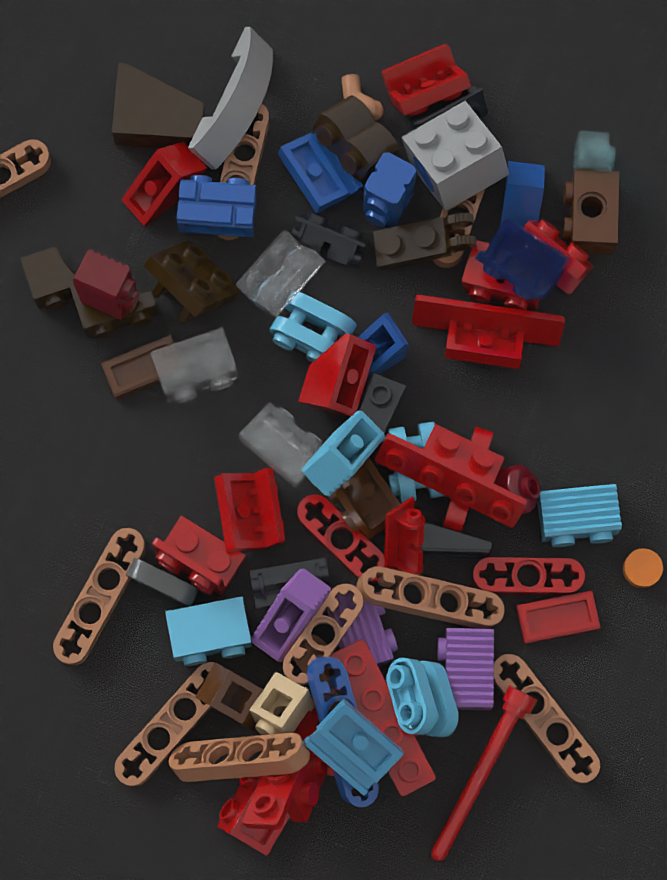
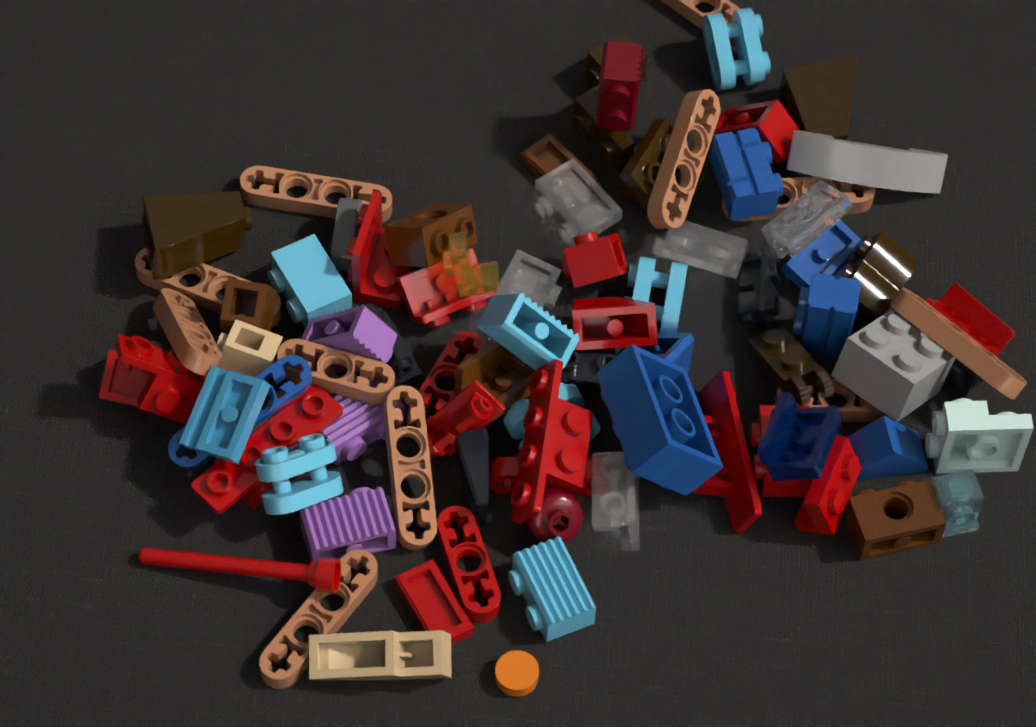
camera: 70 degrees right, 20 degrees down
nougat arm [341,74,383,121] -> none
none -> dark brown slope [142,191,252,280]
none -> tan slope [309,630,452,680]
none -> reddish brown brick [384,202,477,268]
none -> clear yellow bracket [443,231,500,297]
none -> red brick [561,231,629,288]
none -> clear bracket [592,451,640,551]
none -> blue brick [596,344,723,496]
none -> nougat beam [647,89,721,230]
none -> medium azure brick [703,8,771,91]
none -> clear bracket [760,180,853,259]
none -> nougat beam [890,287,1027,400]
none -> light aqua plate [925,398,1034,474]

